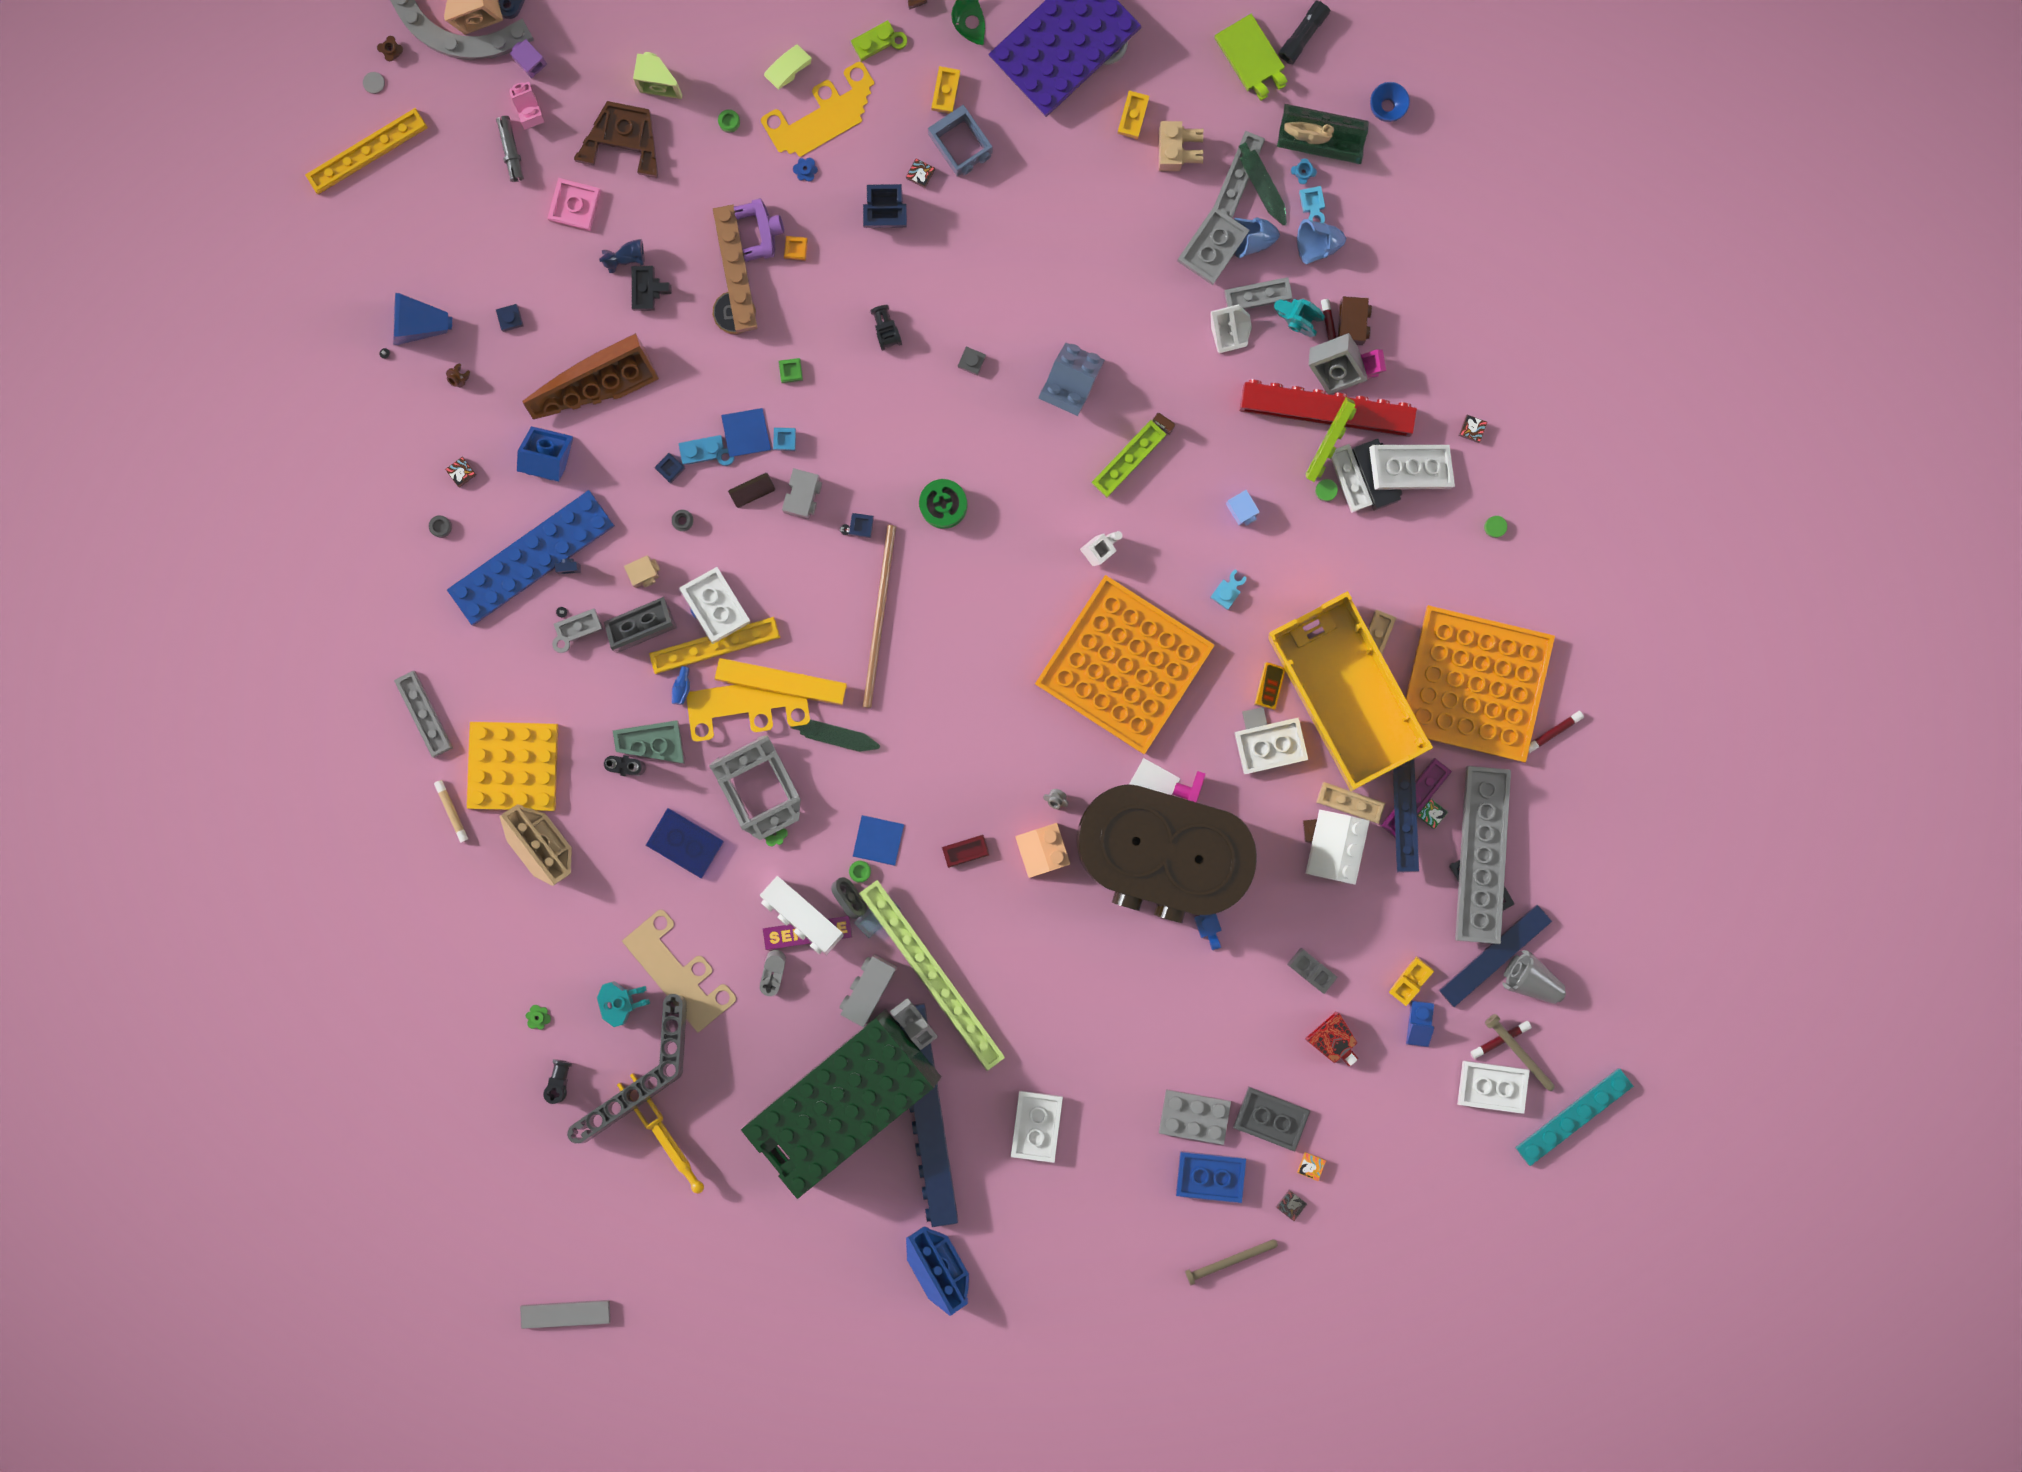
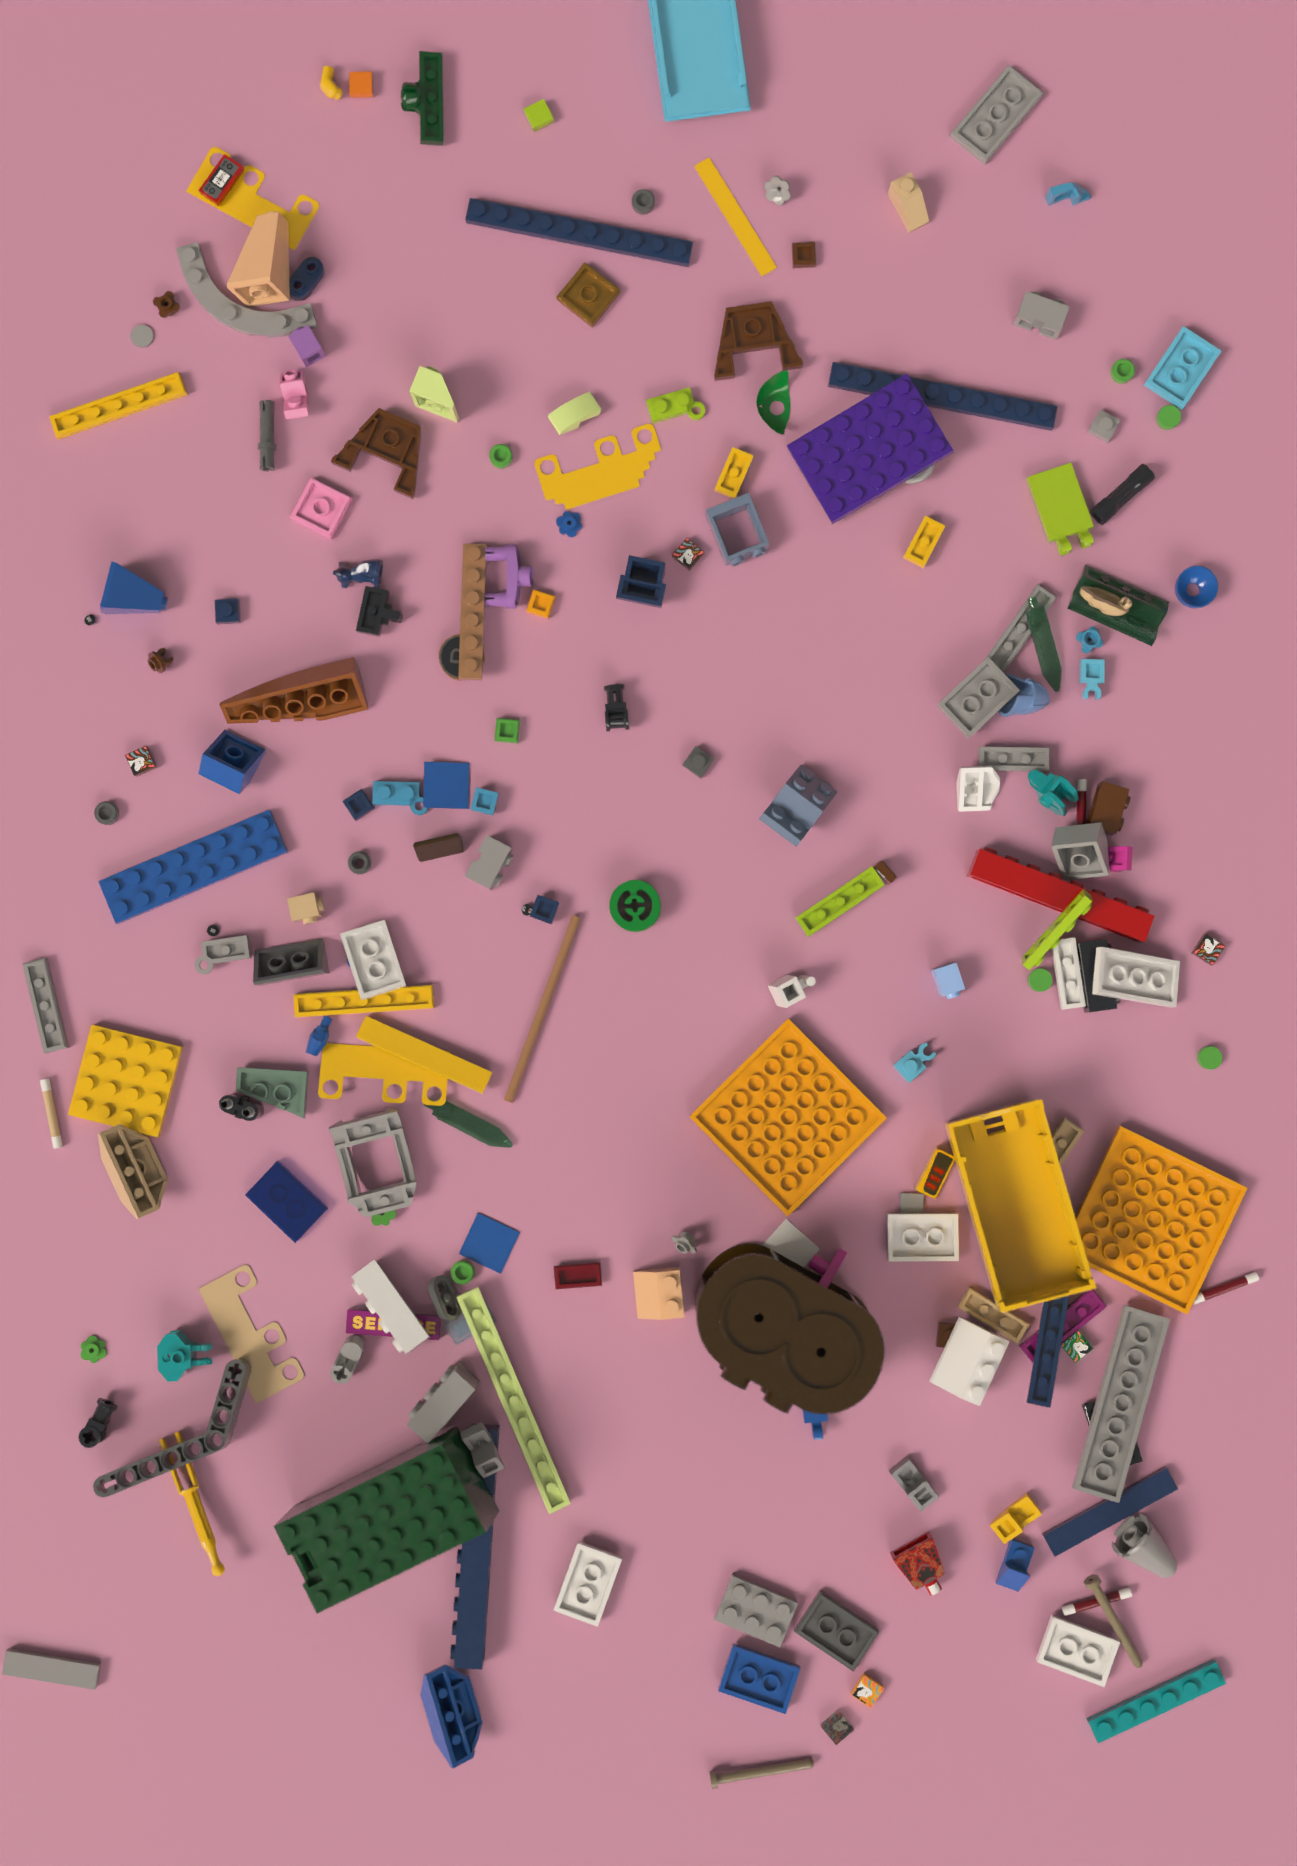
camera: 20 degrees right, 0 degrees up
dark blue plate [555,559,581,575] -> none
tan brick [1159,121,1204,171] -> none
medium blue helmet [1297,219,1347,264] -> none

